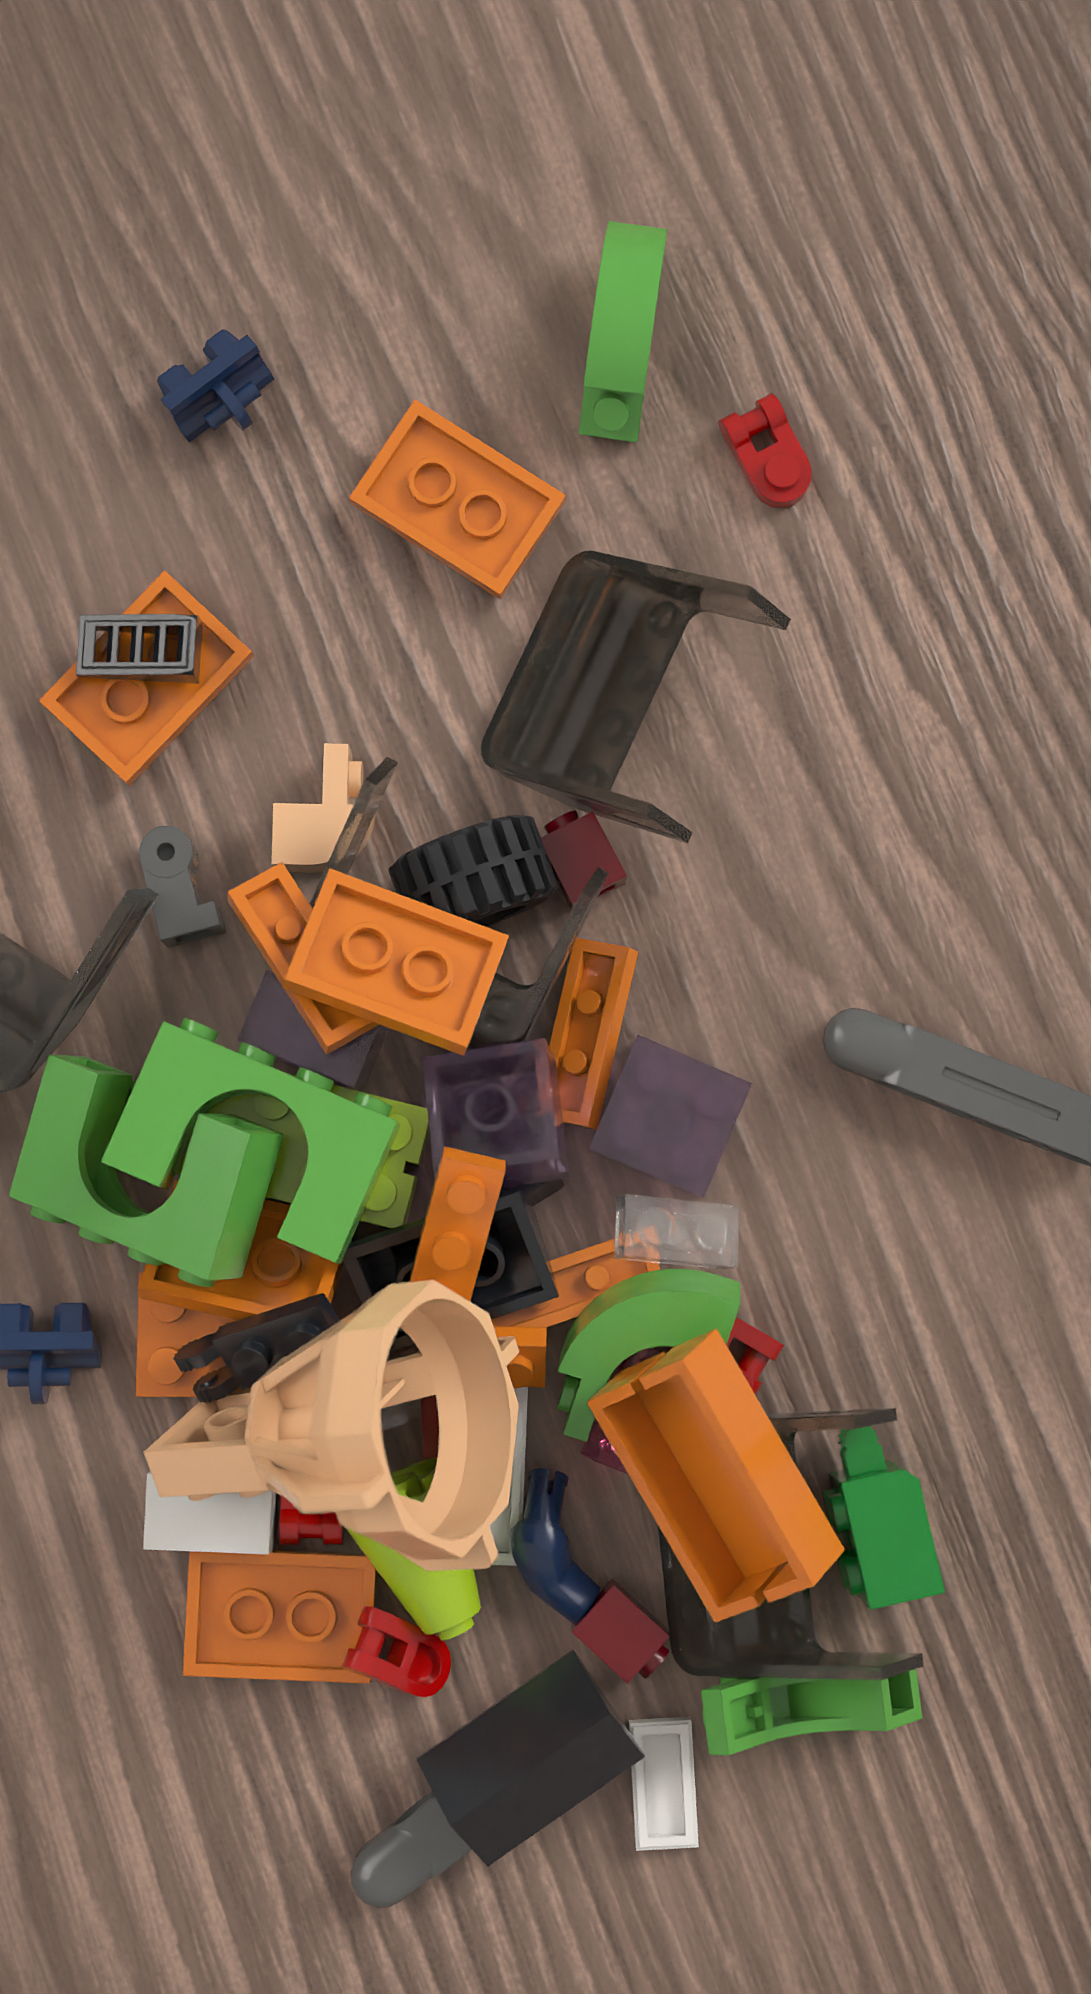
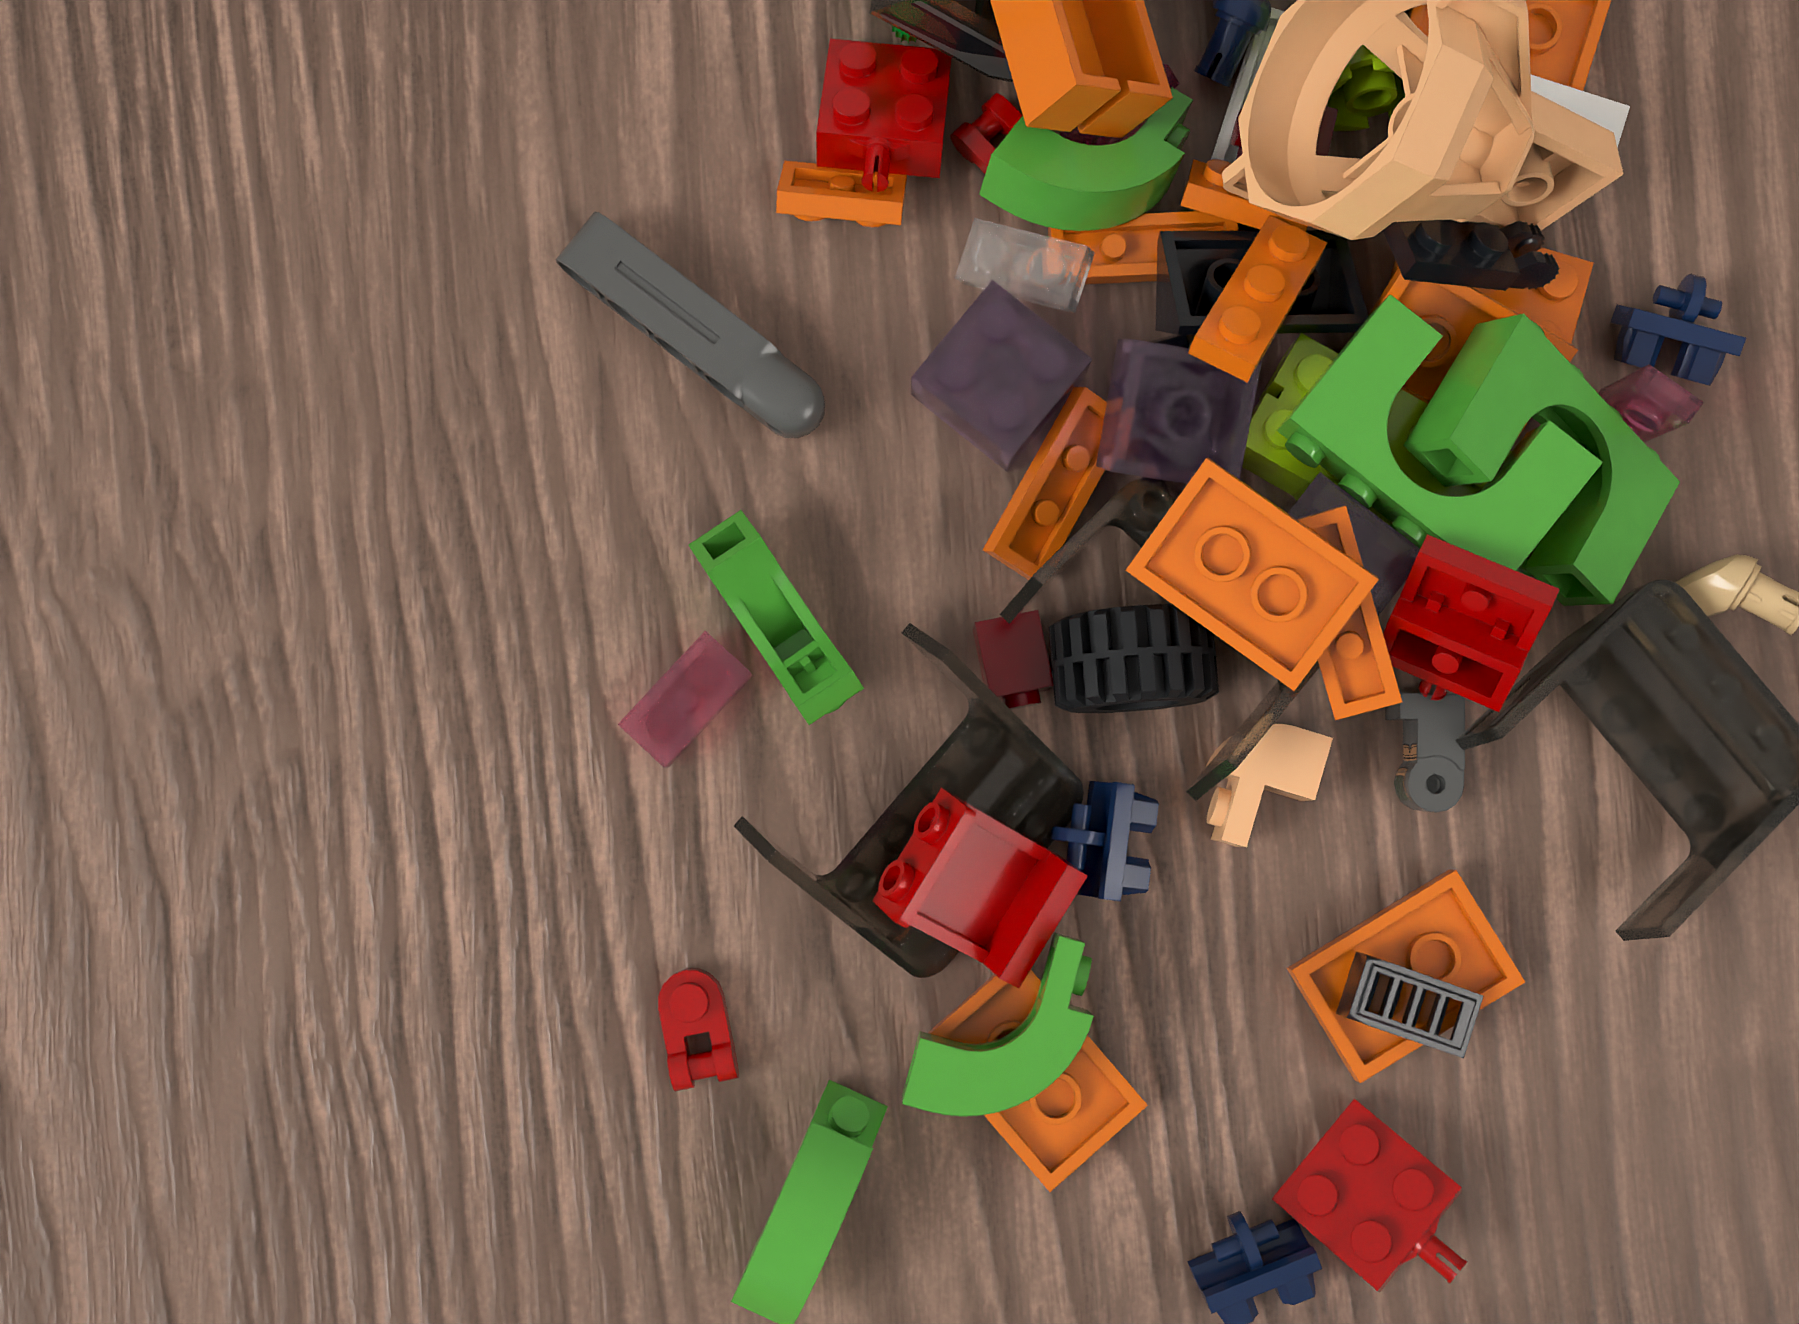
camera: 165 degrees left, 0 degrees up
none -> clear pink plate [618,631,754,769]
none -> bright green arch [688,510,864,725]
none -> orange plate [776,160,907,227]
none -> red plate [816,38,952,192]
none -> red panel [872,787,1088,988]
none -> bright green arch [902,932,1094,1116]
none -> dark blue hips [1050,781,1159,902]
none -> red plate [1272,1099,1468,1292]
none -> red plate [1383,534,1560,712]
none -> clear pink plate [1598,364,1704,442]

